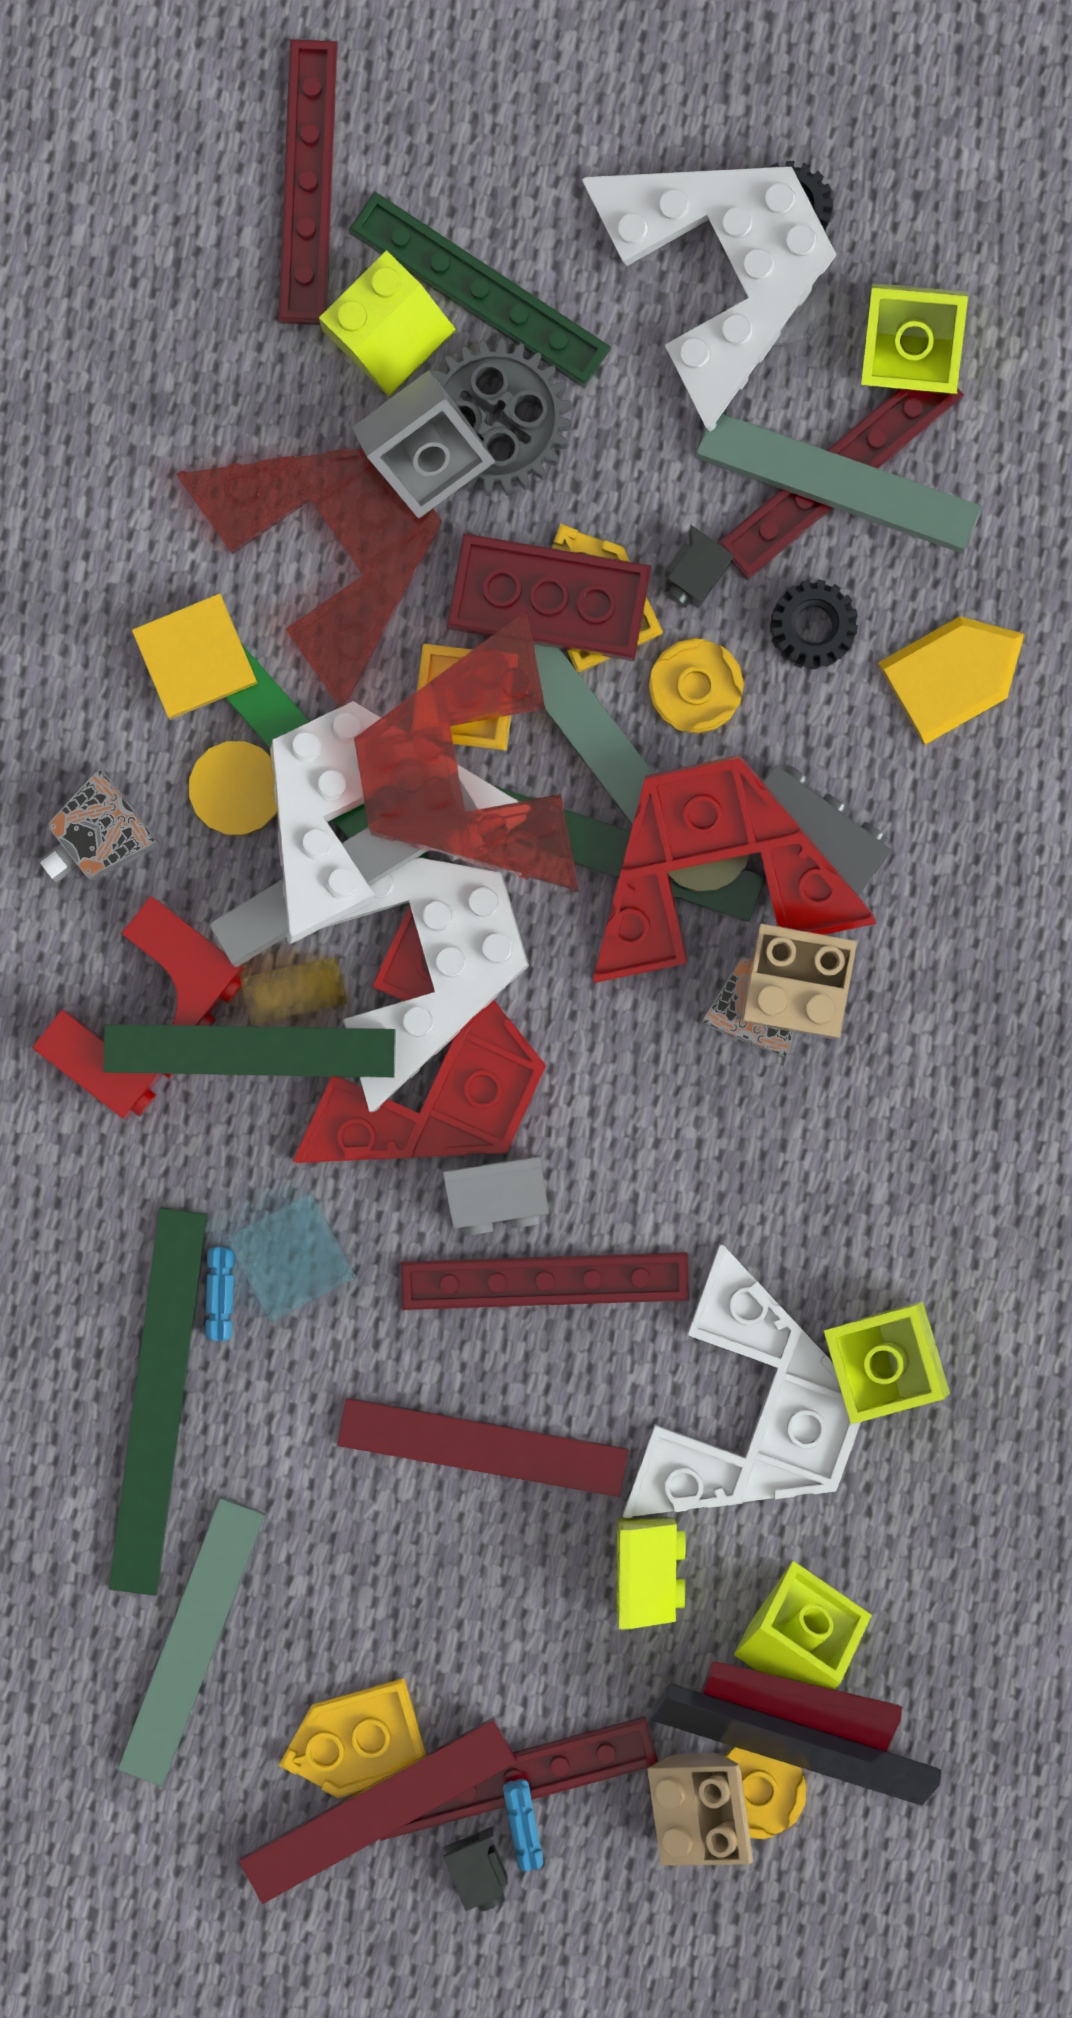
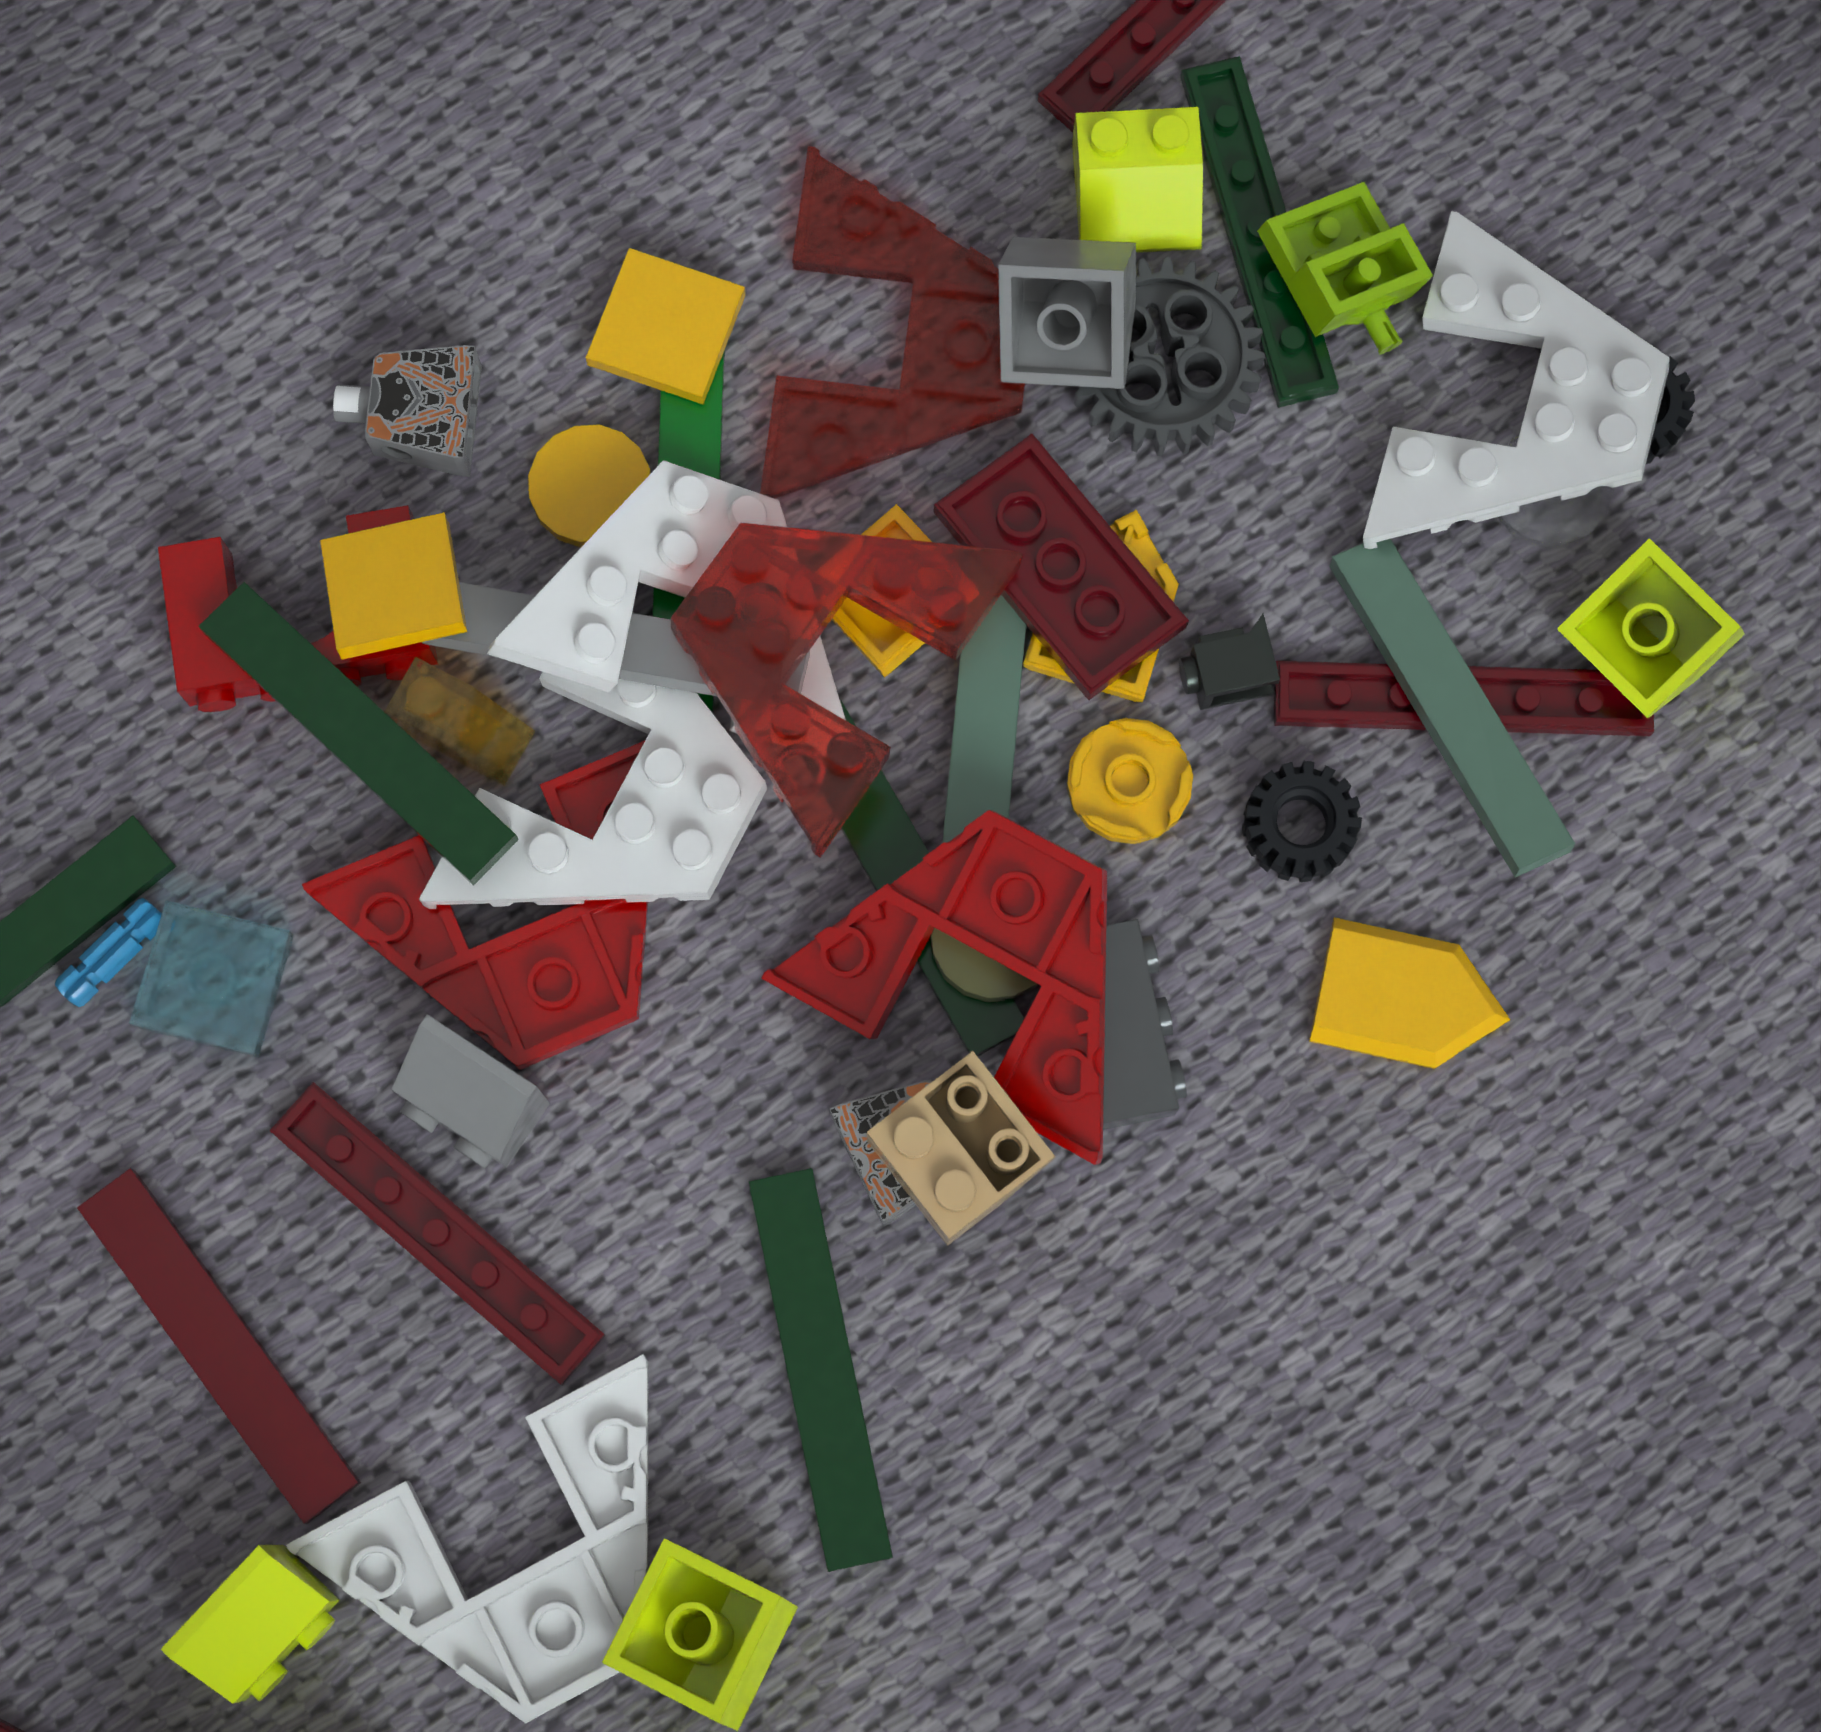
camera: 45 degrees right, 10 degrees down
none -> yellow tile [320,512,467,660]
none -> dark green tile [749,1168,893,1572]
none -> lime plate [1257,182,1433,355]

